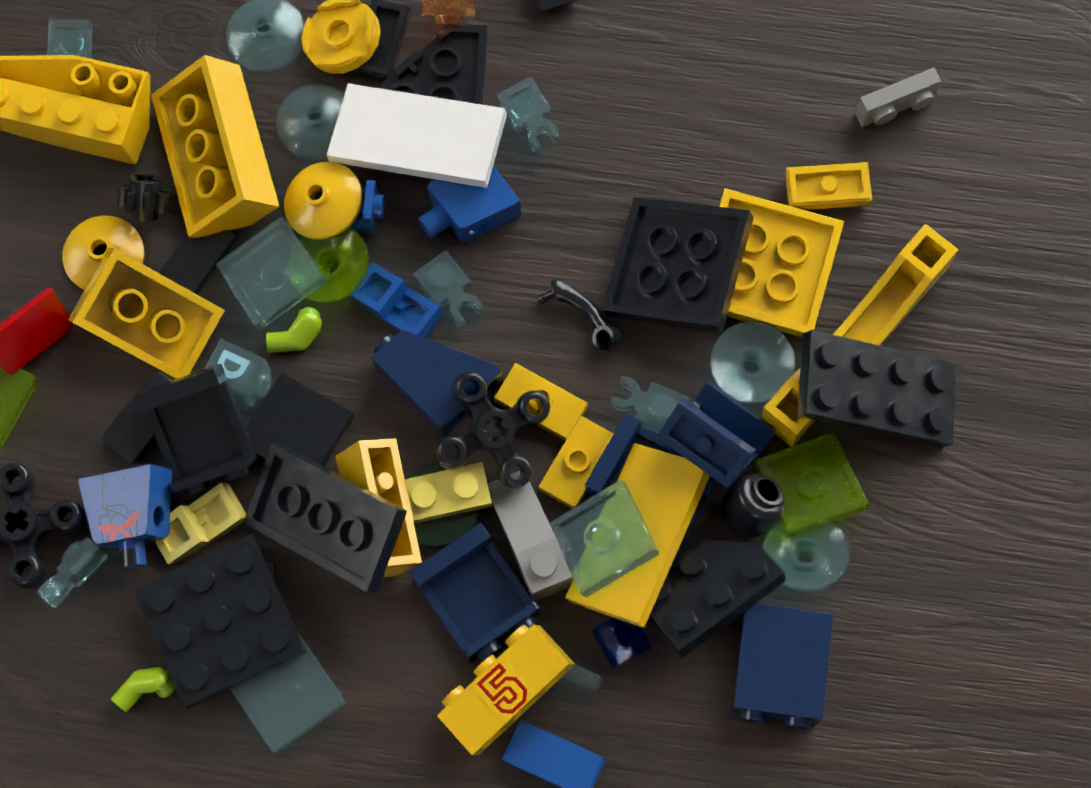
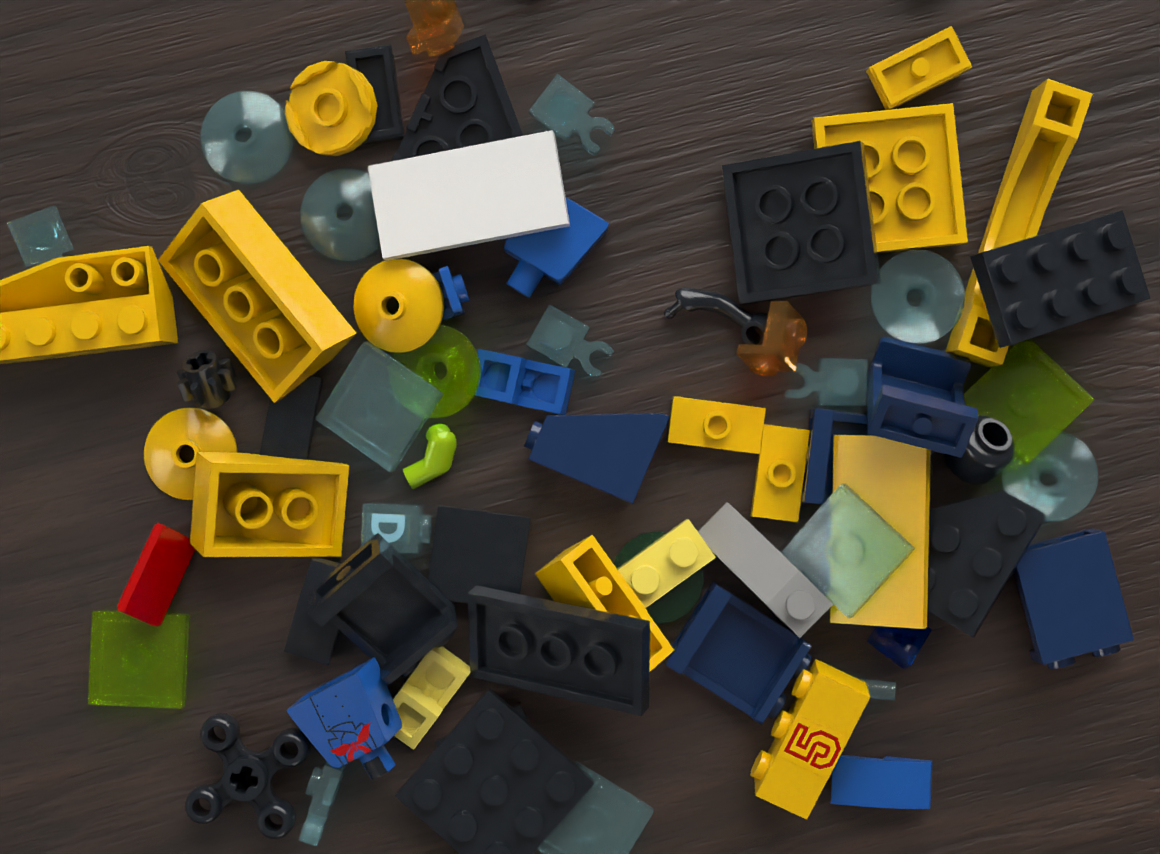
camera: 25 degrees left, 15 degrees up
black gear [433,371,550,489] -> none
none -> clear orange bracket [736,301,807,376]

